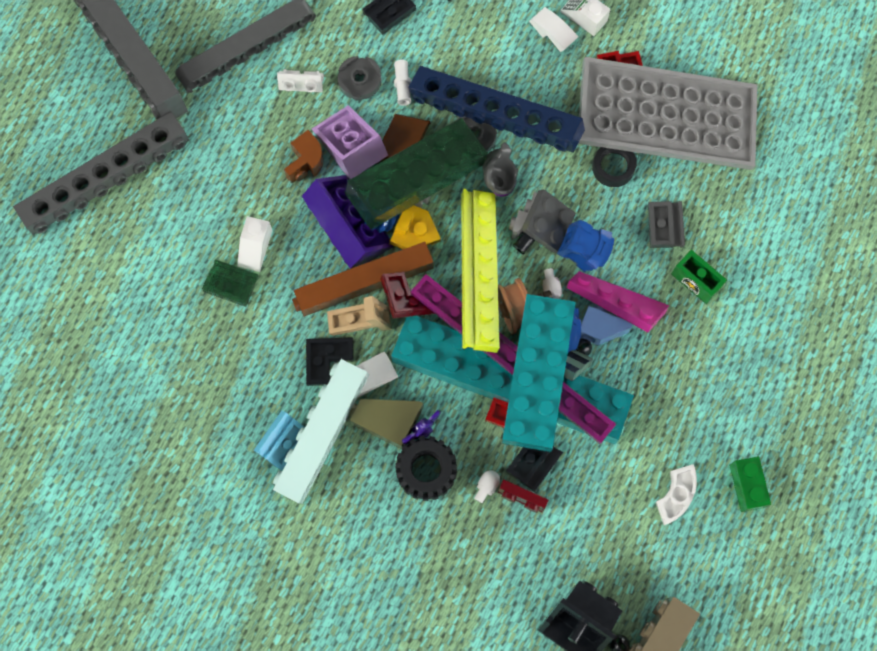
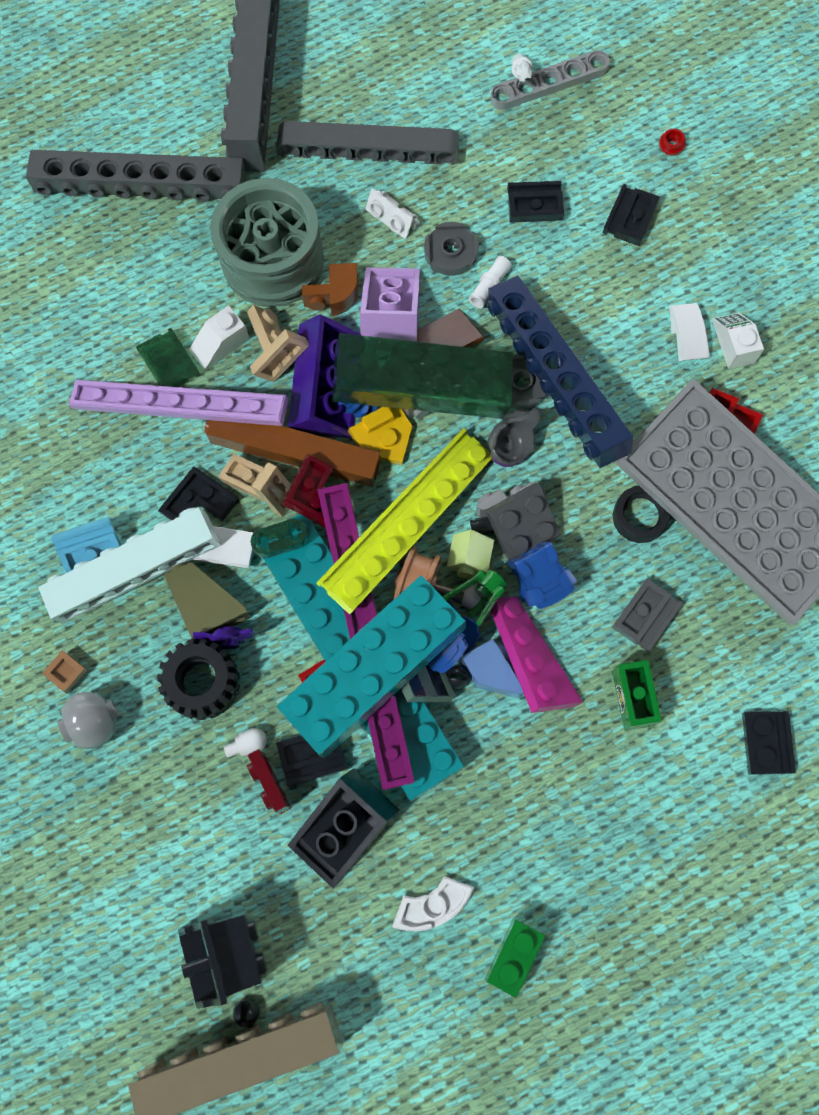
camera: 40 degrees right, 0 degrees up
none -> medium nougat plate [42,650,88,694]
none -> light grey plant [57,692,119,749]
none -> lavender tile [69,380,289,426]
none -> sand green wheel [210,178,325,307]
none -> tan bracket [247,304,309,382]
none -> clear green beam [250,519,308,558]
none -> black slope [287,768,400,888]
none -> green plant [442,570,507,626]
none -> yellowish green brick [447,529,494,579]
none -> black plate [742,711,796,775]

